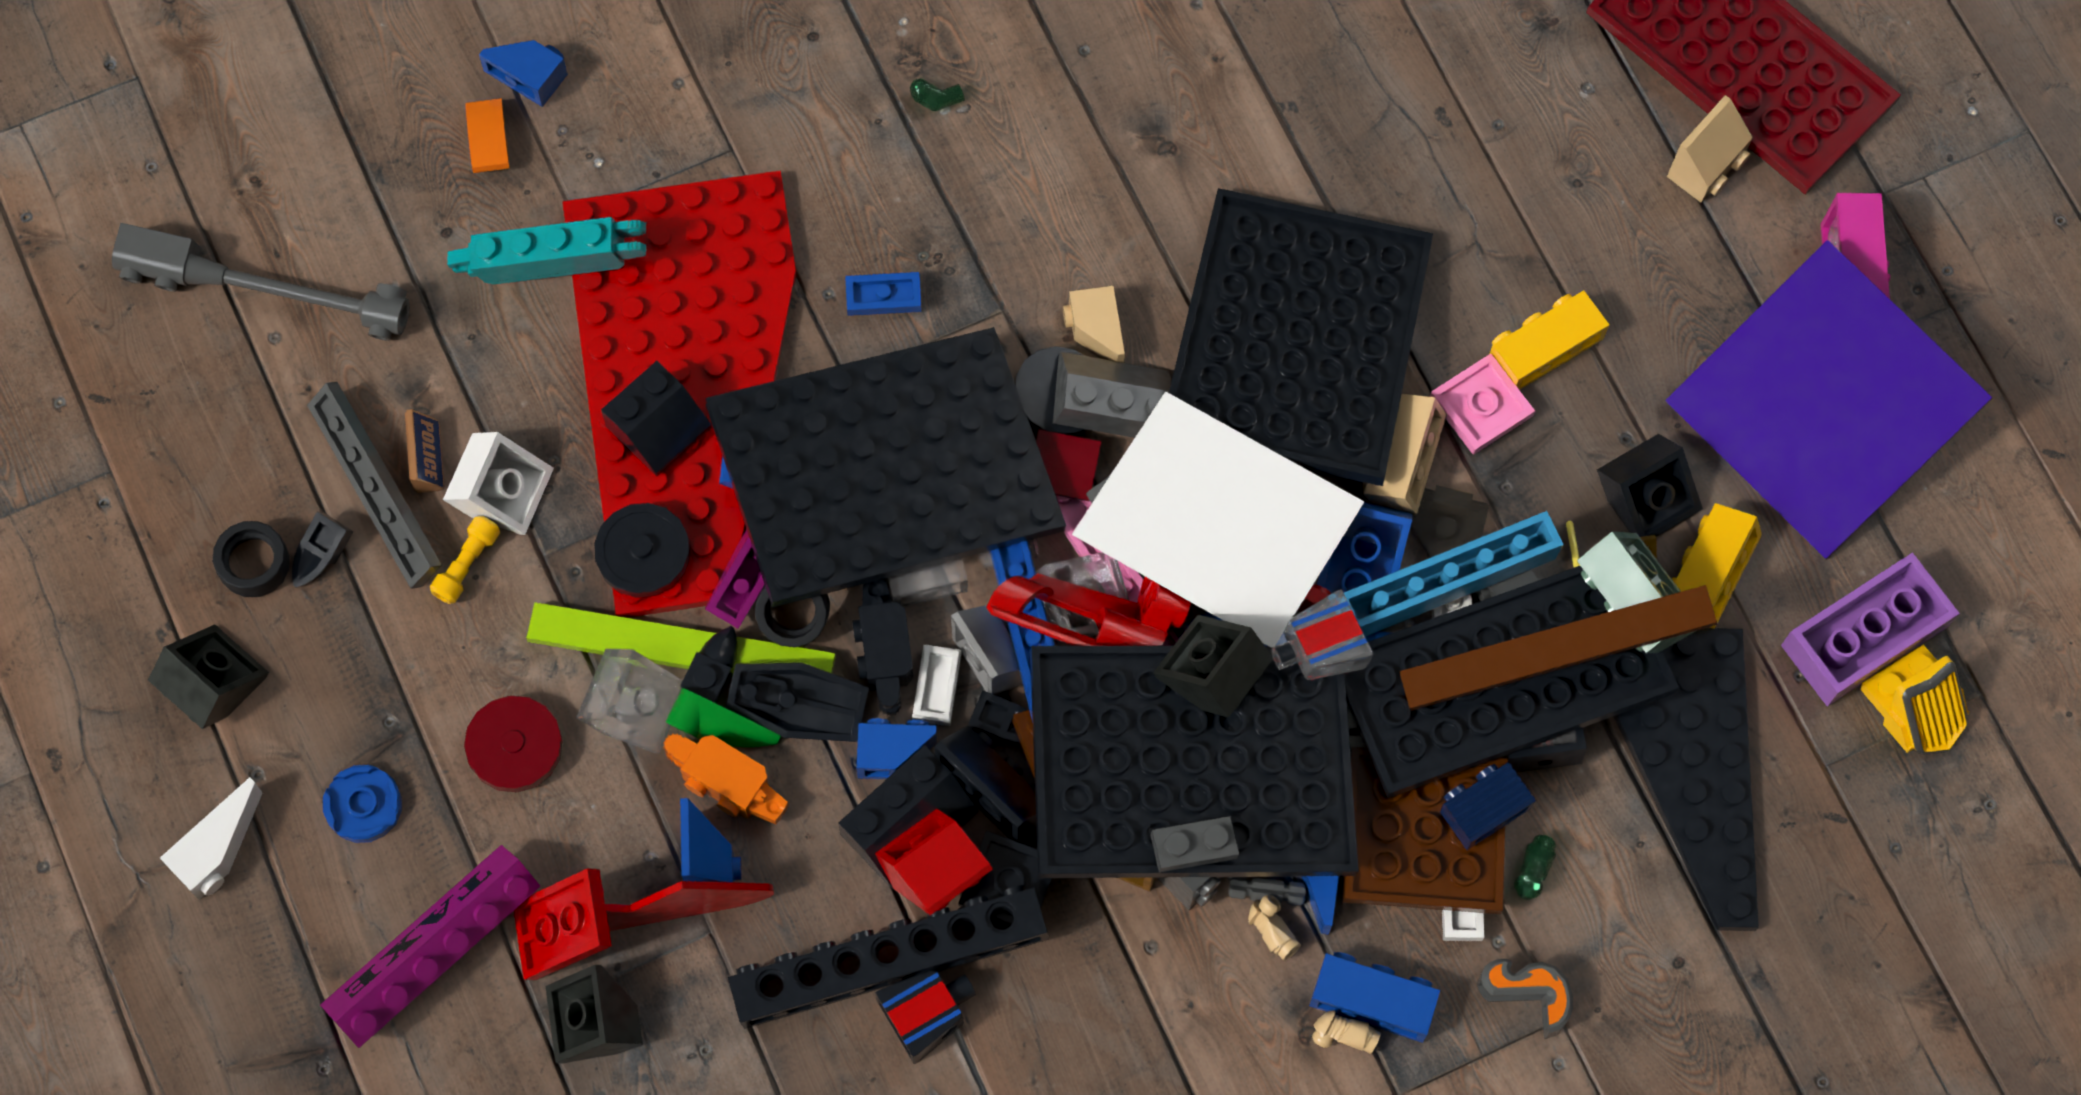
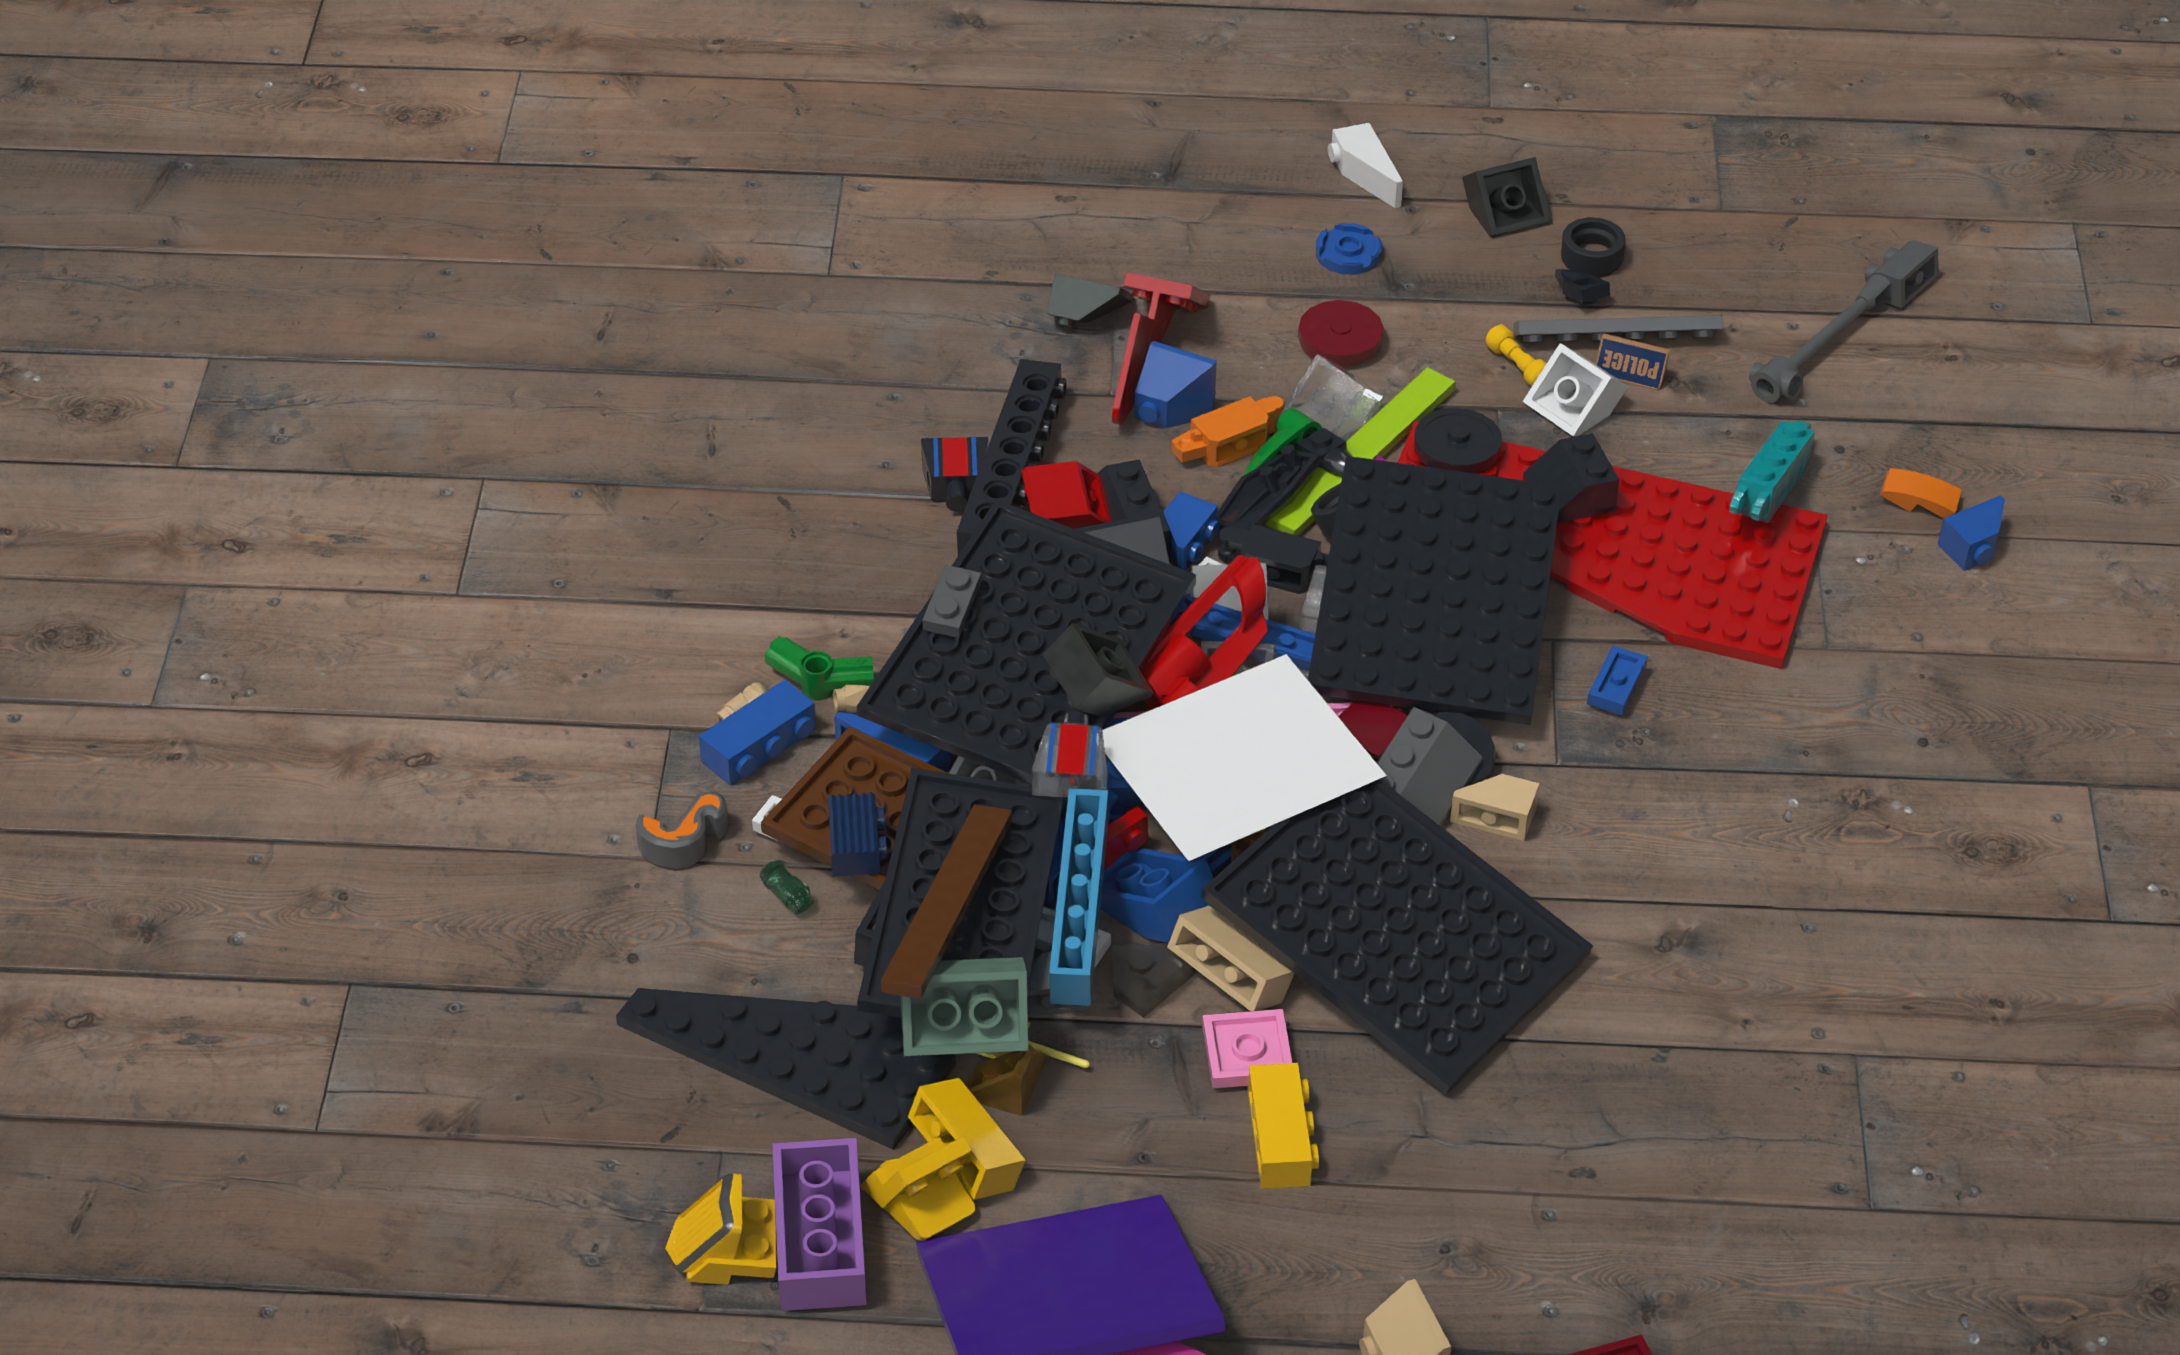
camera: 120 degrees right, 25 degrees down
magenta brick [320,845,541,1048] -> none
clear green arm [910,78,965,111] -> none
black slope [1597,433,1703,537] -> none
none -> green piece [765,636,874,701]
none -> yellow piece [860,1136,975,1241]

